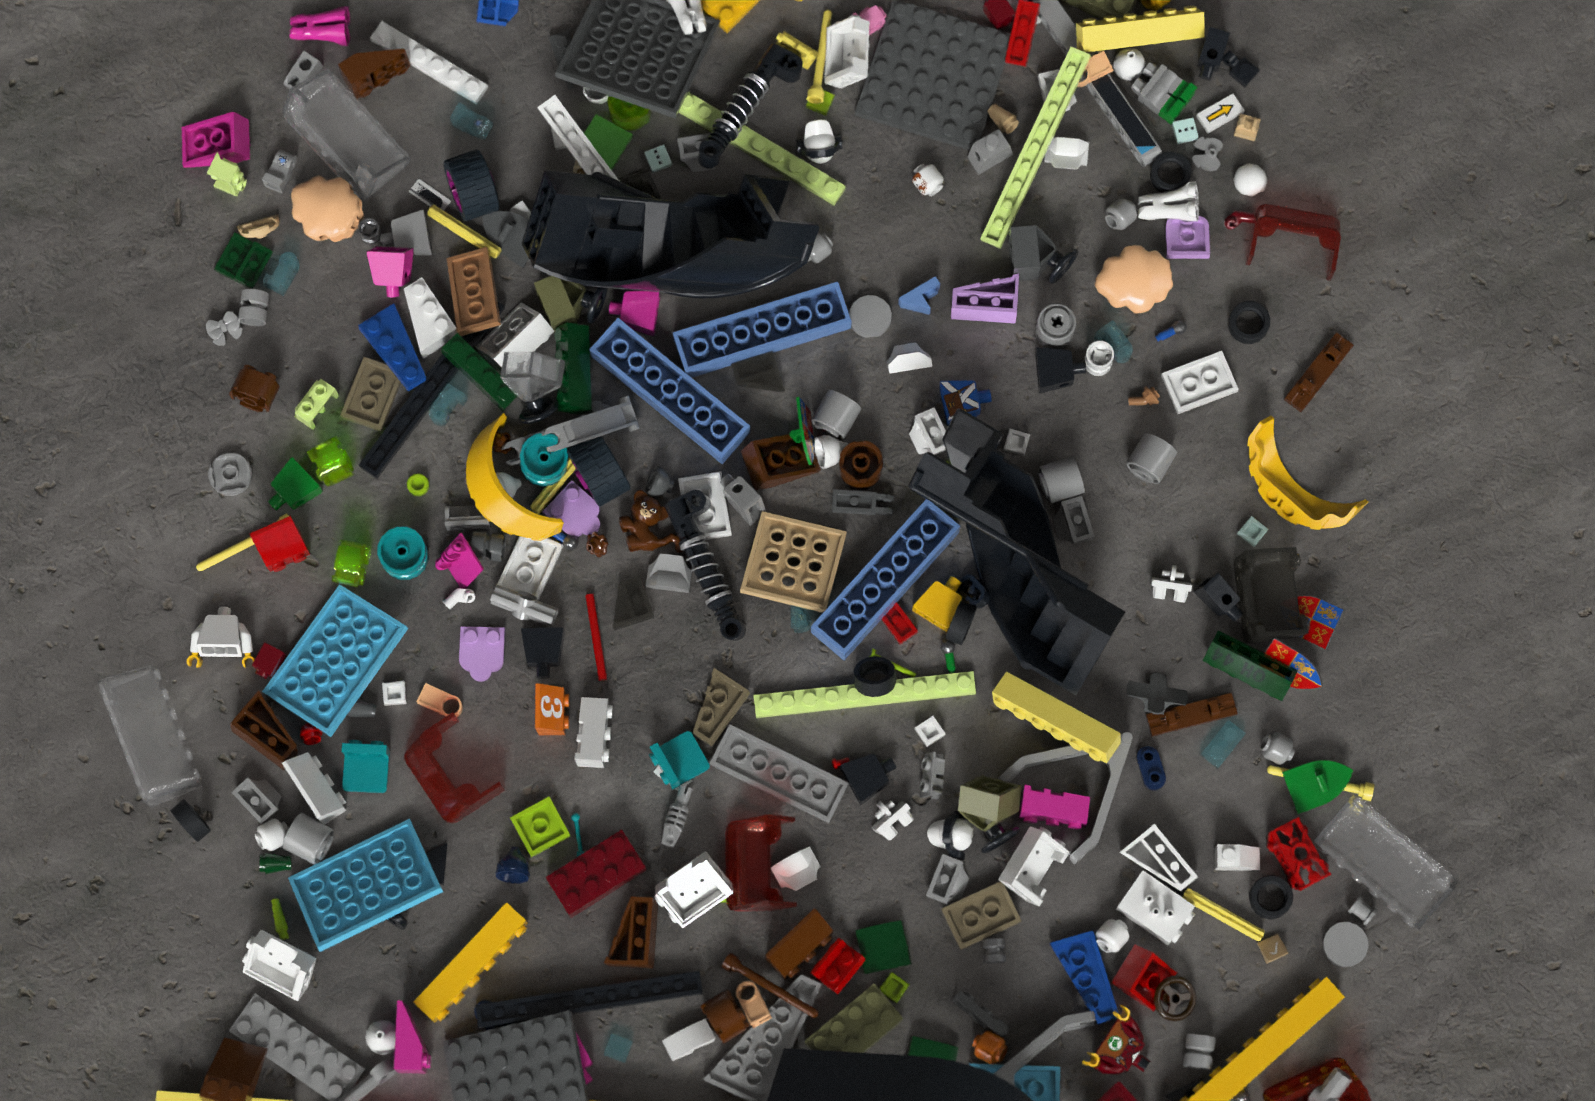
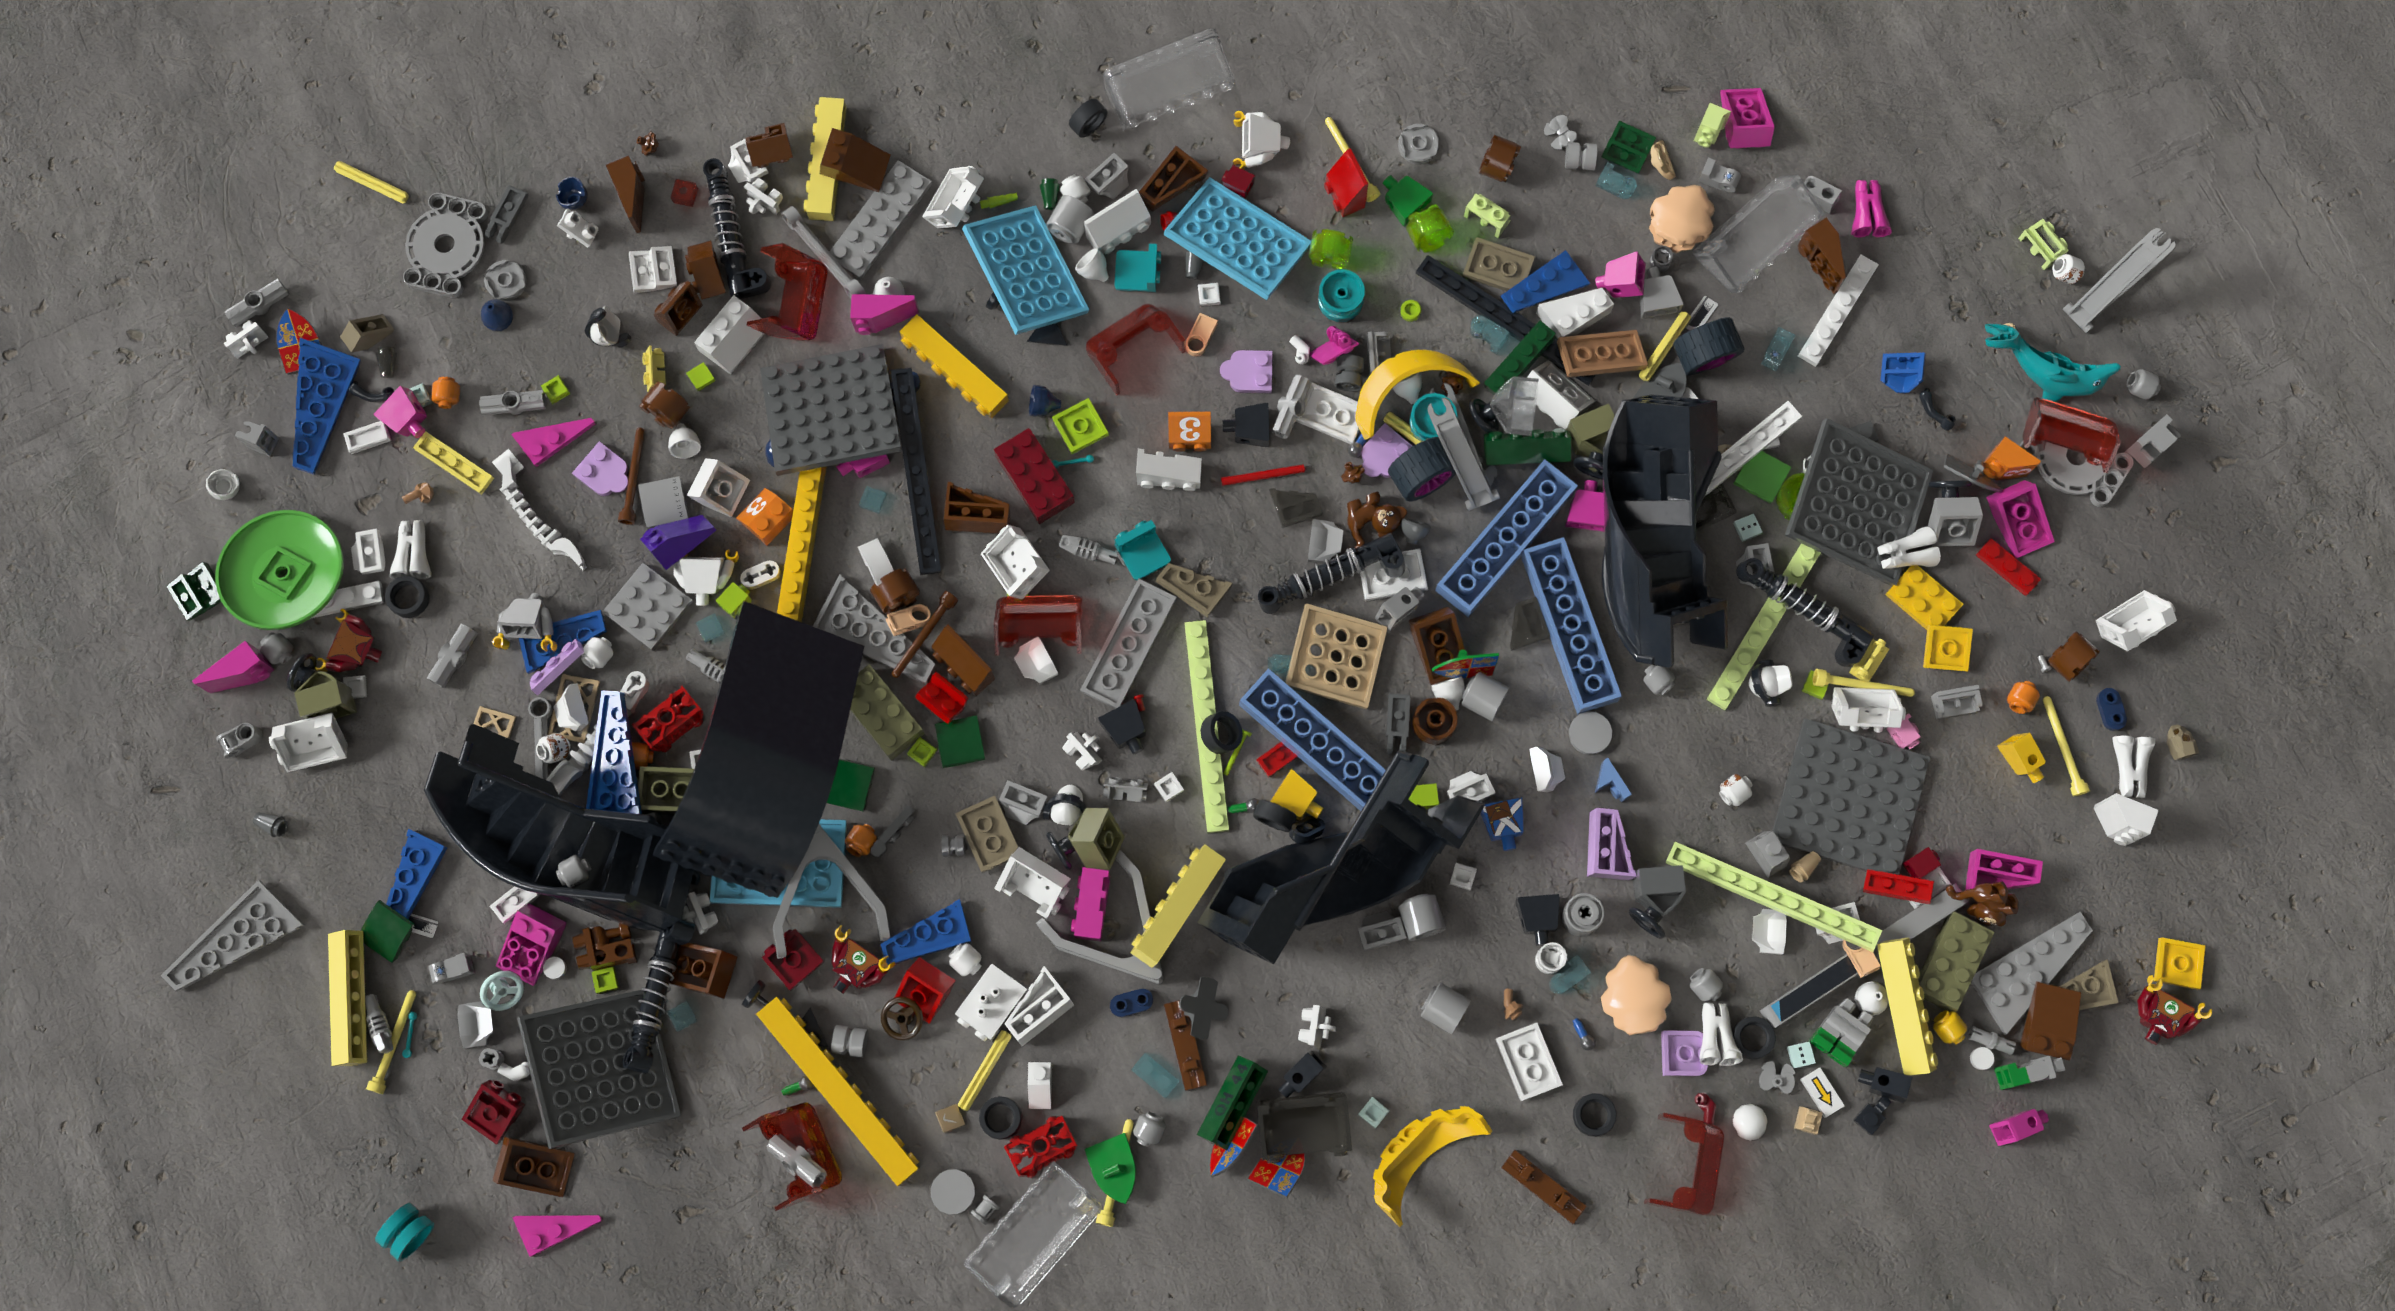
camera: 90 degrees right, 0 degrees up
none -> white helmet [1075,248,1109,282]

